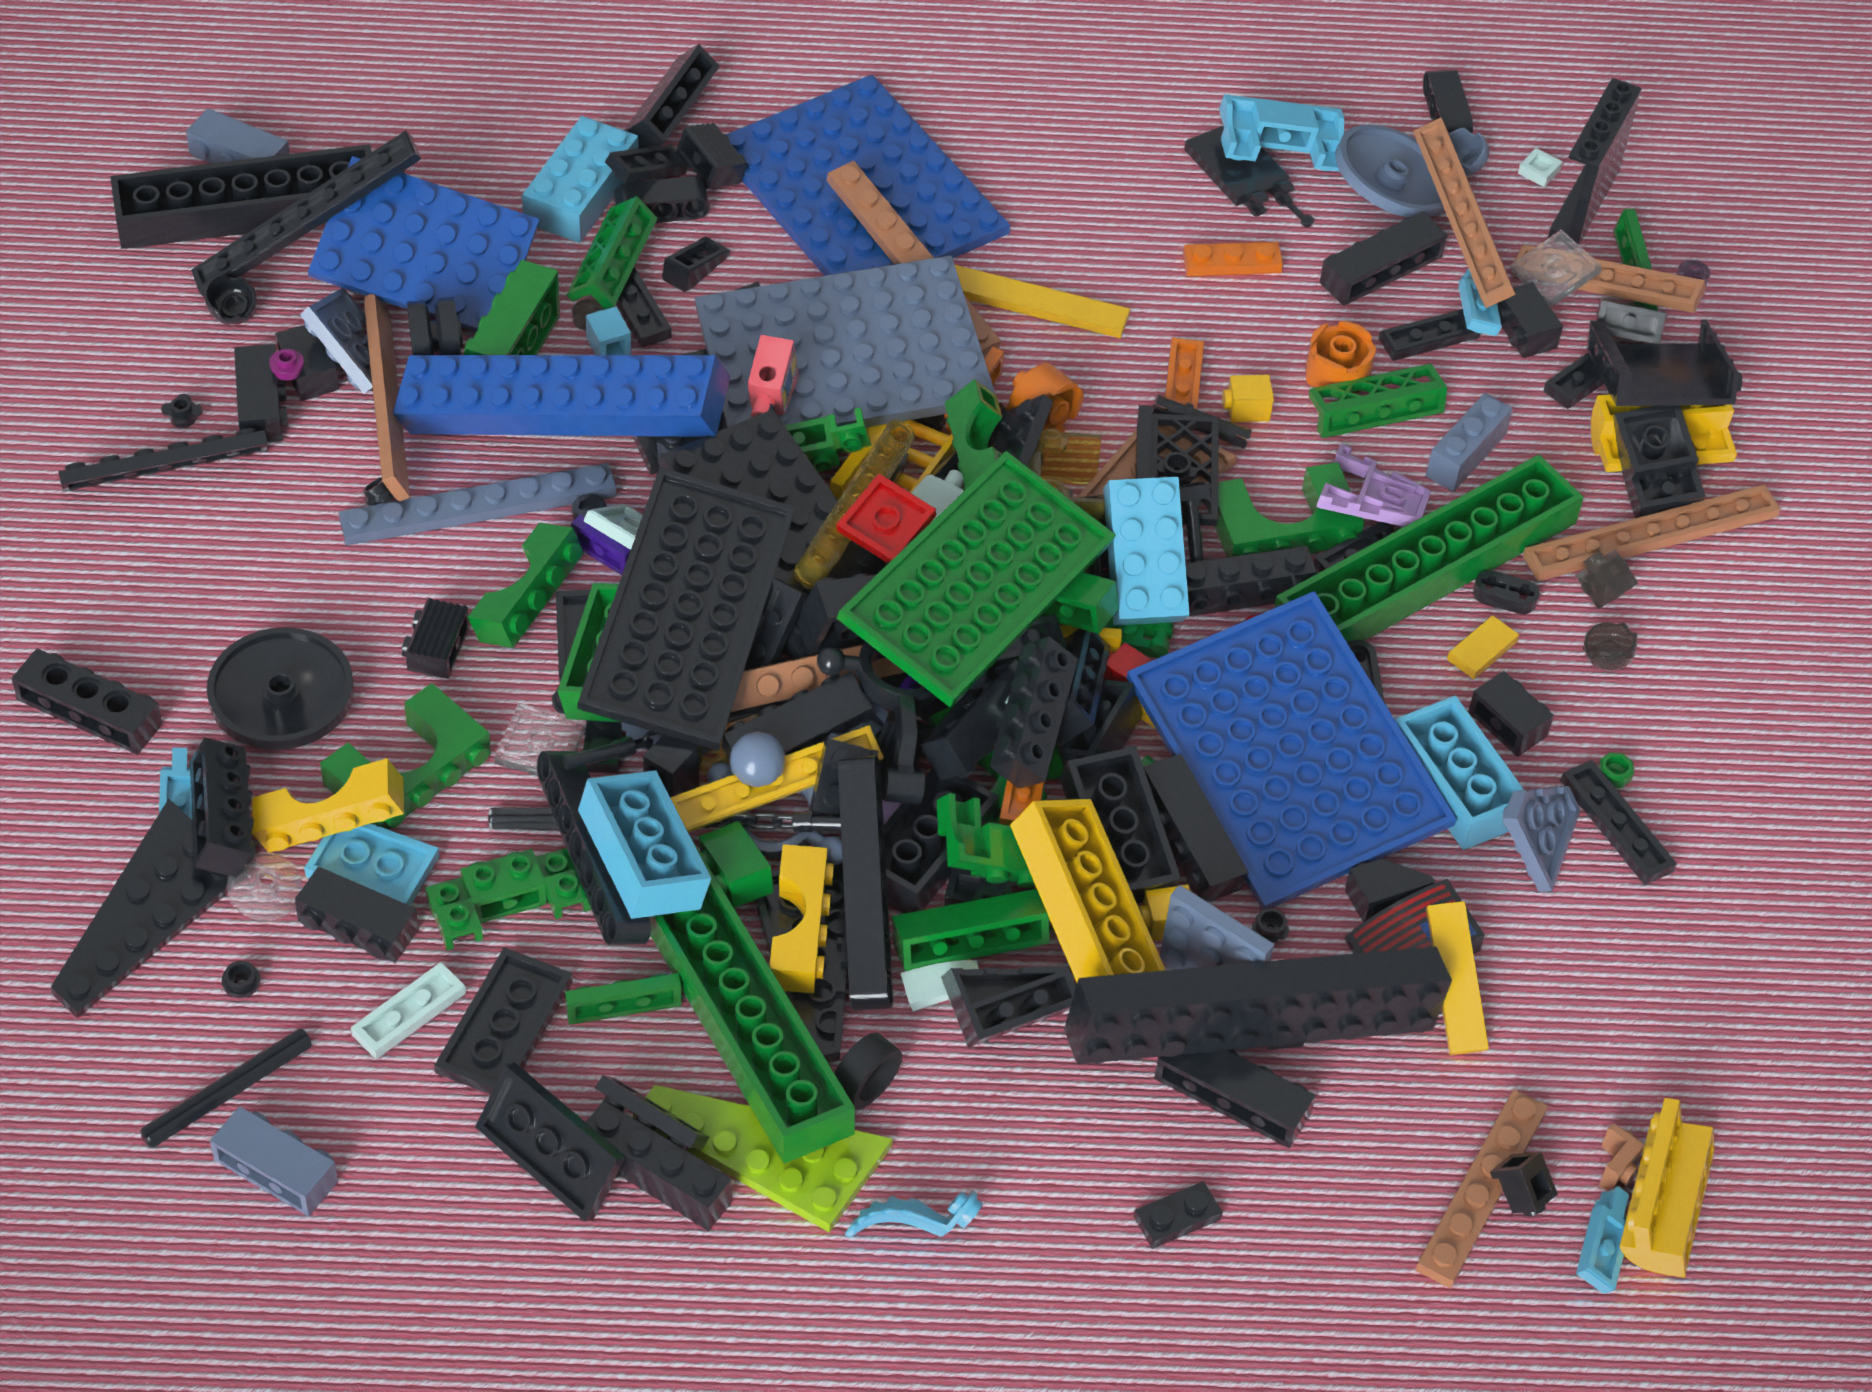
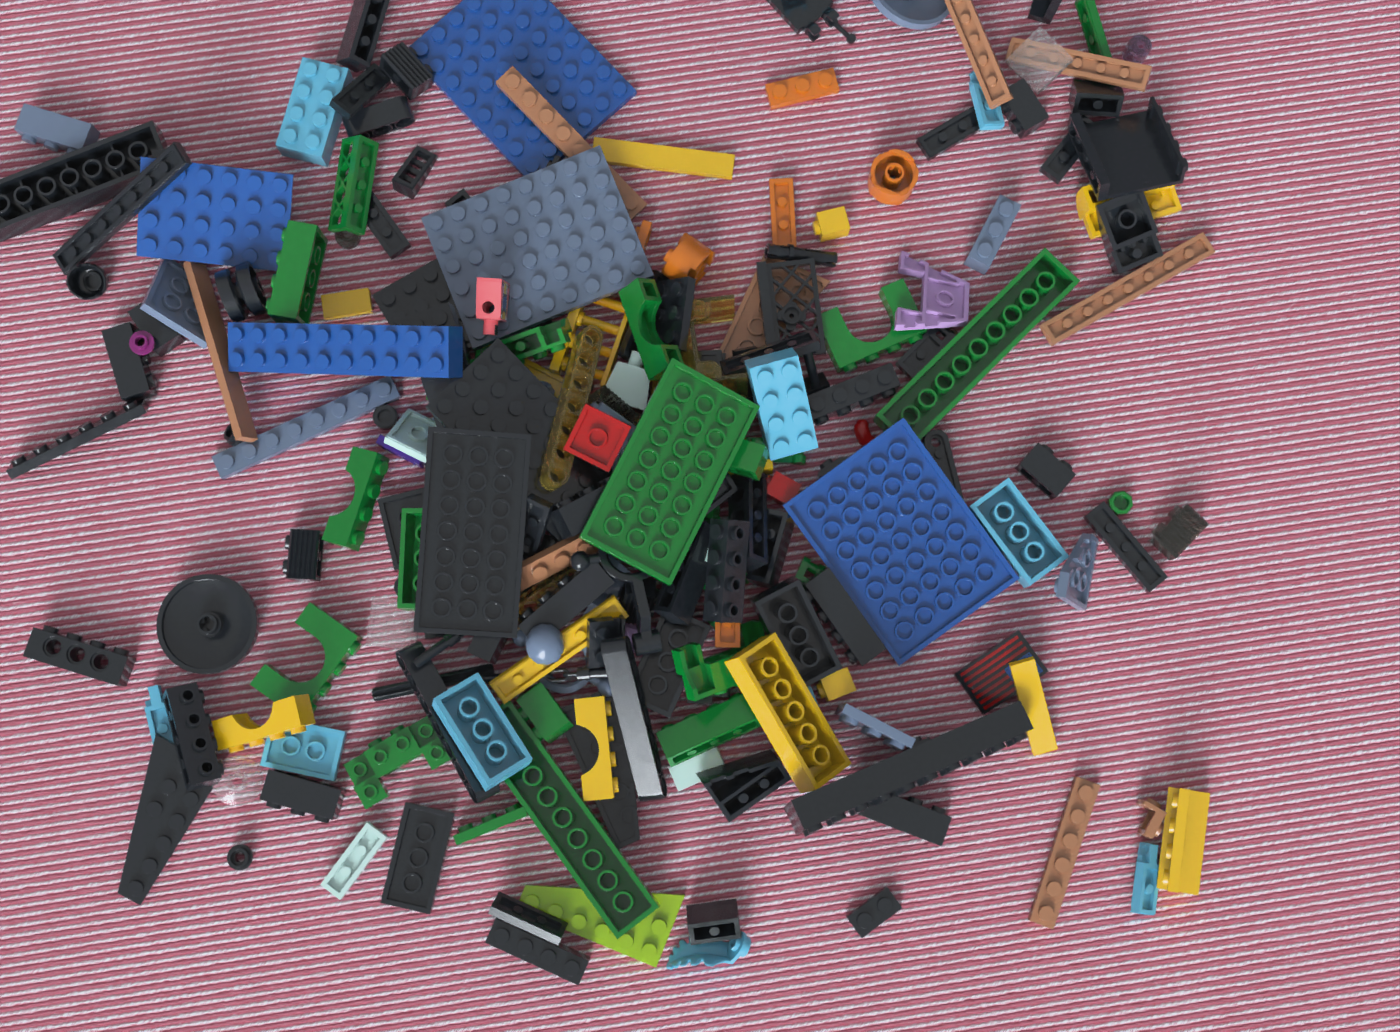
camera: 10 degrees left, 30 degrees up
black axle [140,1028,312,1148] -> none
black plate [161,394,202,428] -> none
sand blue brick [210,1106,338,1217] -> none
black plate [475,1062,626,1222] -> none
medium azure brick [586,306,631,355] -> none
black tyre [834,1033,902,1109] -> none
black plate [1252,908,1289,943] -> none
green fence [1309,363,1447,438] -> none
black brick [1319,212,1447,306] -> none
black slope [1345,859,1435,922] -> none
yellow tile [1447,615,1519,680] -> none
black beam [1473,571,1540,614] -> none
black brick [1490,1152,1558,1216] -> none
clear smoke brick [1575,549,1638,609] -> none
clear smoke hair [1583,622,1638,671] -> none
none -> black brick [686,899,742,945]
none -> clear smoke brick [1149,503,1209,561]

